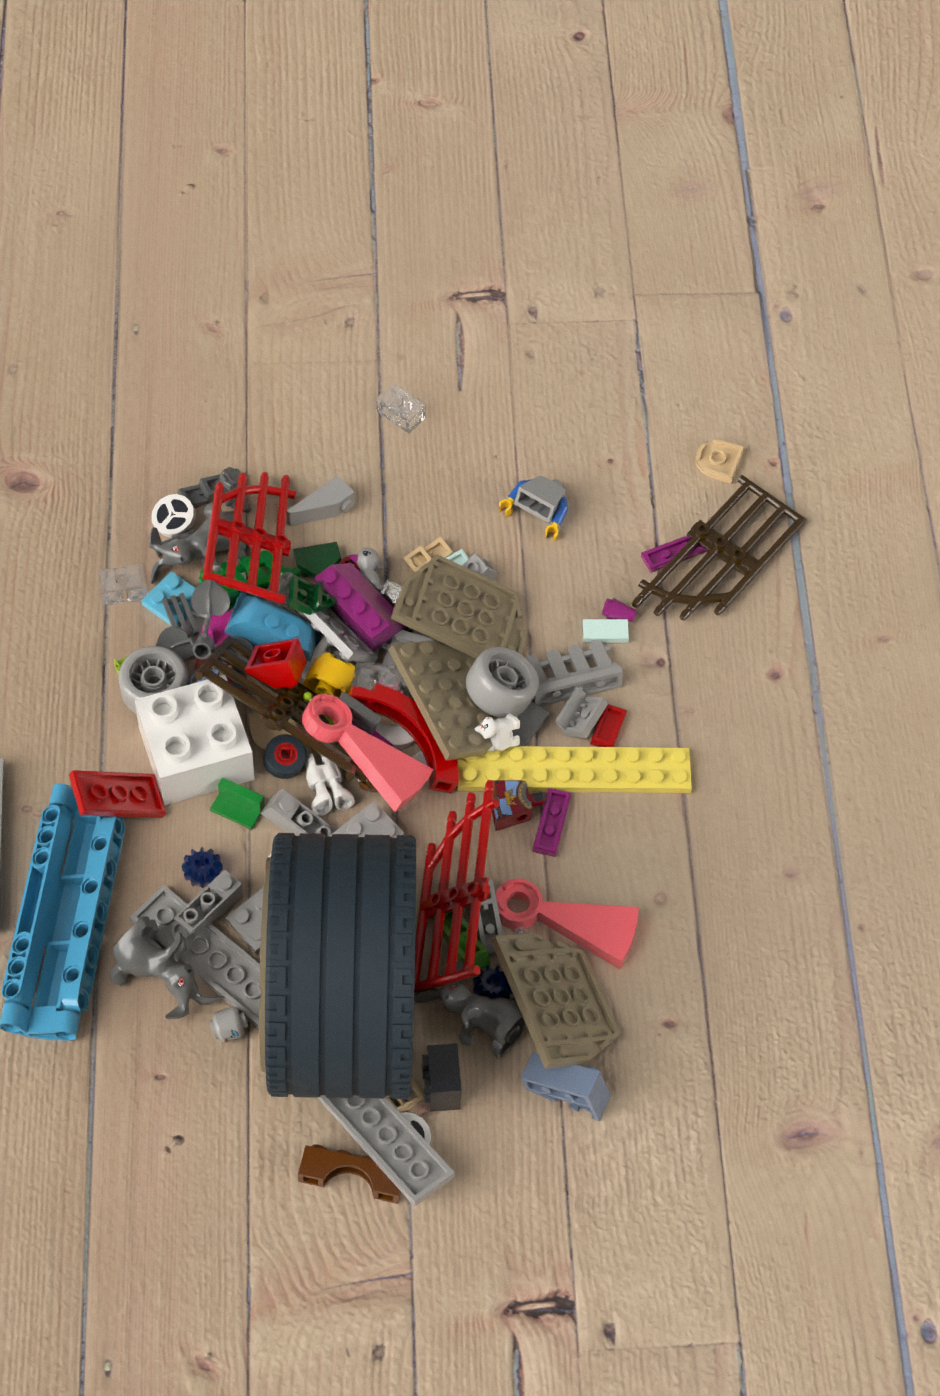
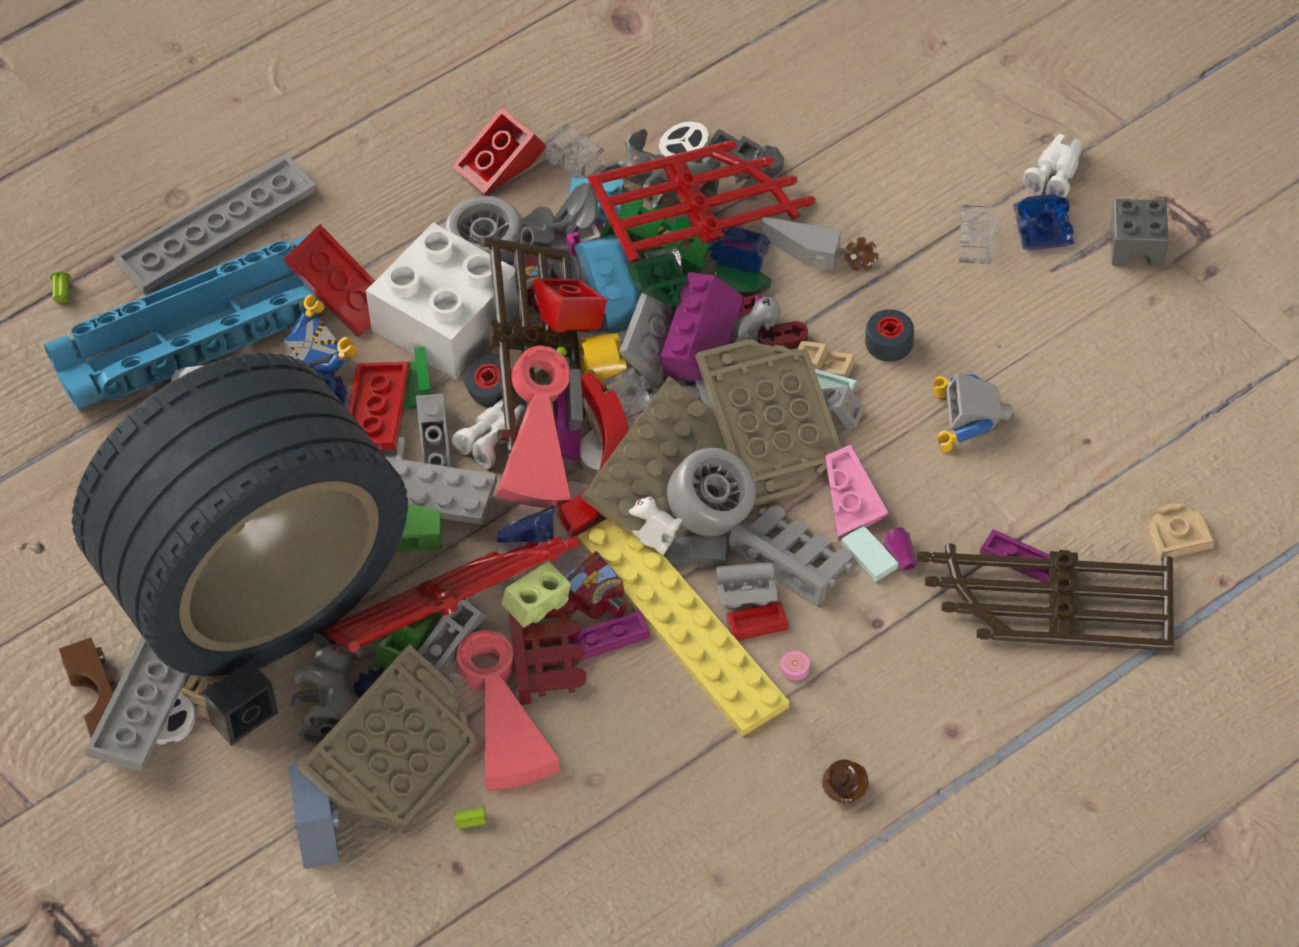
camera: 60 degrees right, 5 degrees down
none -> torso [284,295,357,377]
none -> red tile [348,361,411,451]
none -> red slope [452,107,547,195]
none -> lime piece [455,804,488,829]
none -> clear blue slope [496,506,555,543]
none -> yellowish green brick [502,561,571,627]
none -> dark red fence [508,596,587,705]
none -> clear blue slope [710,226,771,272]
none -> dark red beam [758,321,808,350]
none -> bright pink tile [781,651,810,681]
none -> reddish brown hair [822,759,869,804]
none -> bright pink wing [826,445,888,540]
none -> reddish brown plant [845,237,879,271]
none -> black wheel [865,309,914,362]
none -> clear blue slope [1013,194,1075,250]
none -> white piece [1022,134,1083,200]
none -> dark grey piece [1110,199,1169,266]

